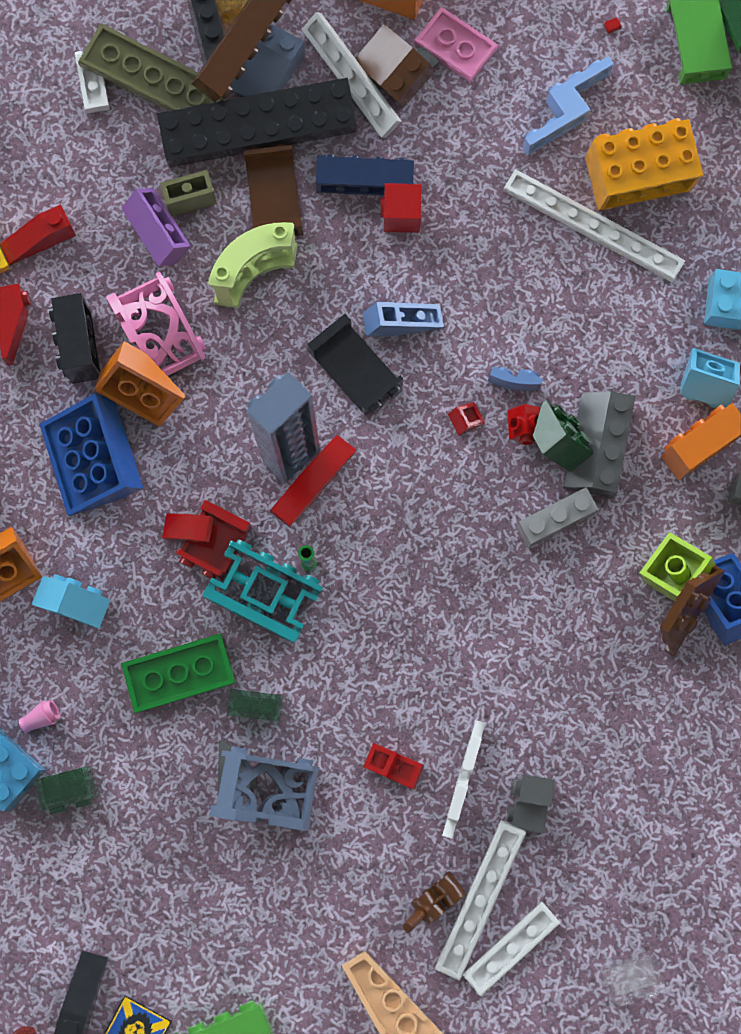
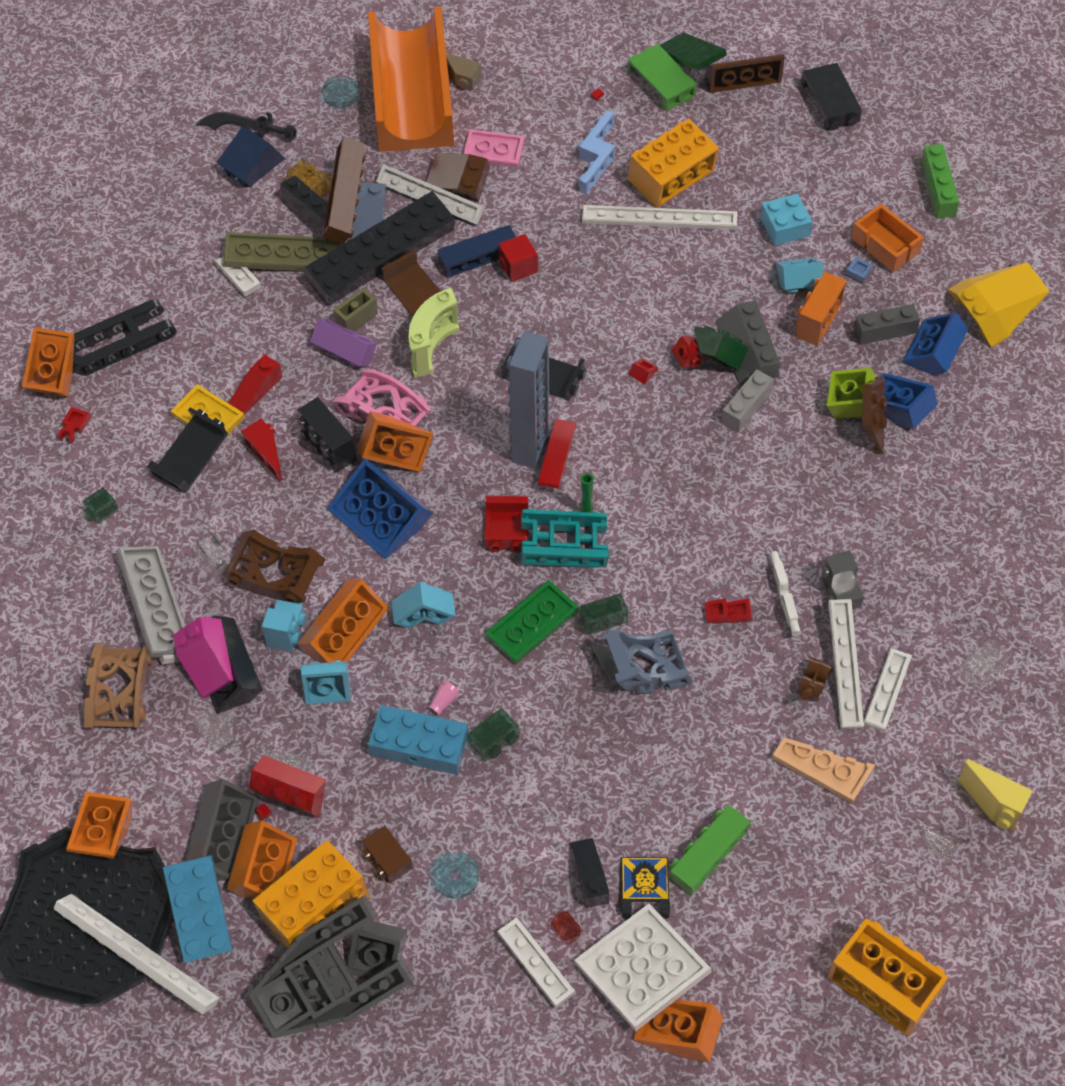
camera: 25 degrees left, 20 degrees down
red slope [162,513,214,543] -> none
medium blue slope [363,302,444,337] -> none
medium blue slope [488,366,543,391] -> none

